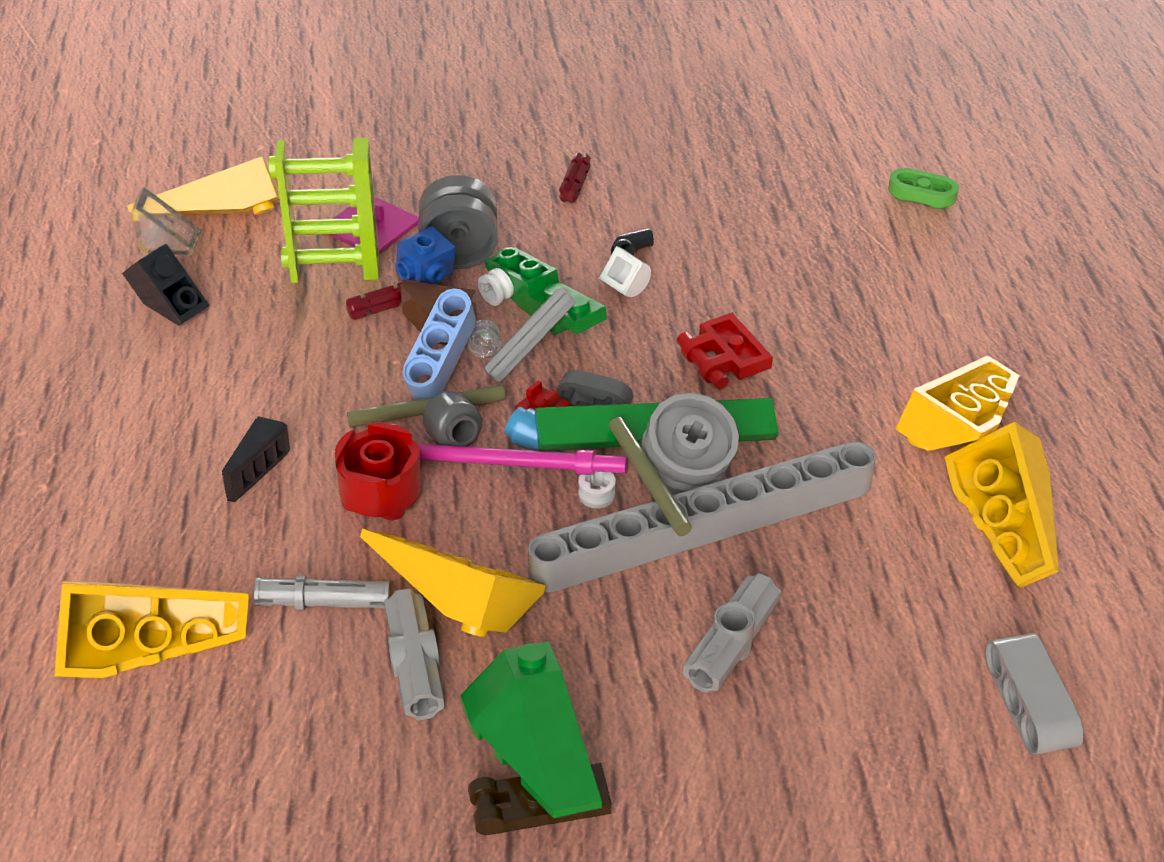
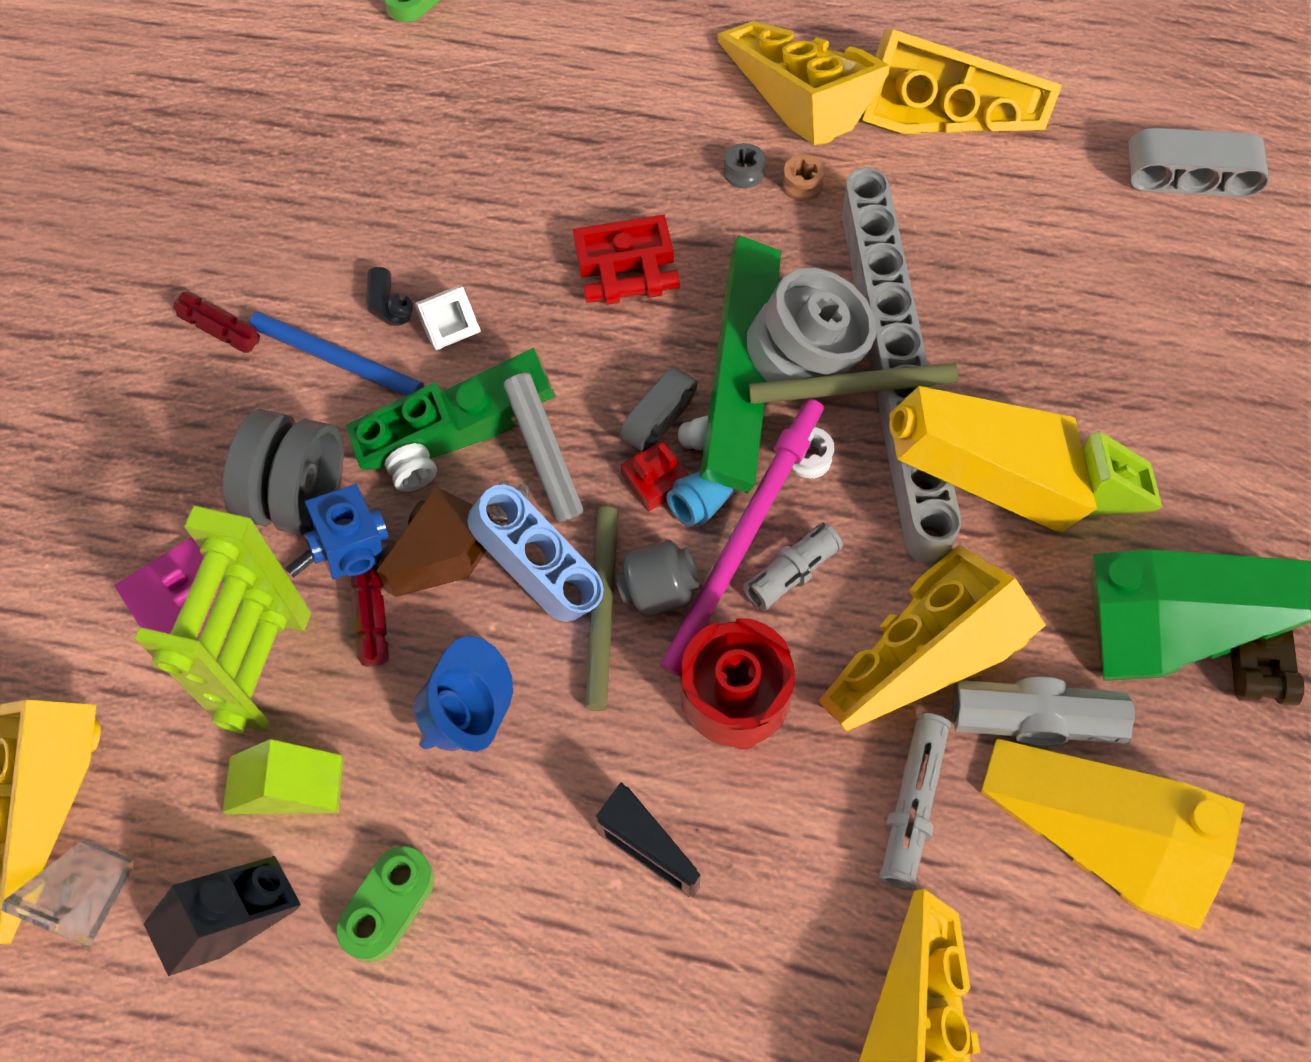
camera: 70 degrees left, 20 degrees up
light grey piece [683,573,781,694] -> none
none -> lime slope [223,739,344,815]
none -> blue bar [249,311,424,396]
none -> bright green plate [337,846,435,962]
none -> blue piece [413,636,513,752]
none -> dark grey bush [724,143,765,189]
none -> light grey pin [743,522,843,612]
none -> nougat bush [782,154,825,201]
none -> yellow slope [889,386,1097,532]
none -> yellow wedge [980,739,1244,931]
none -> lime slope [1083,431,1163,516]

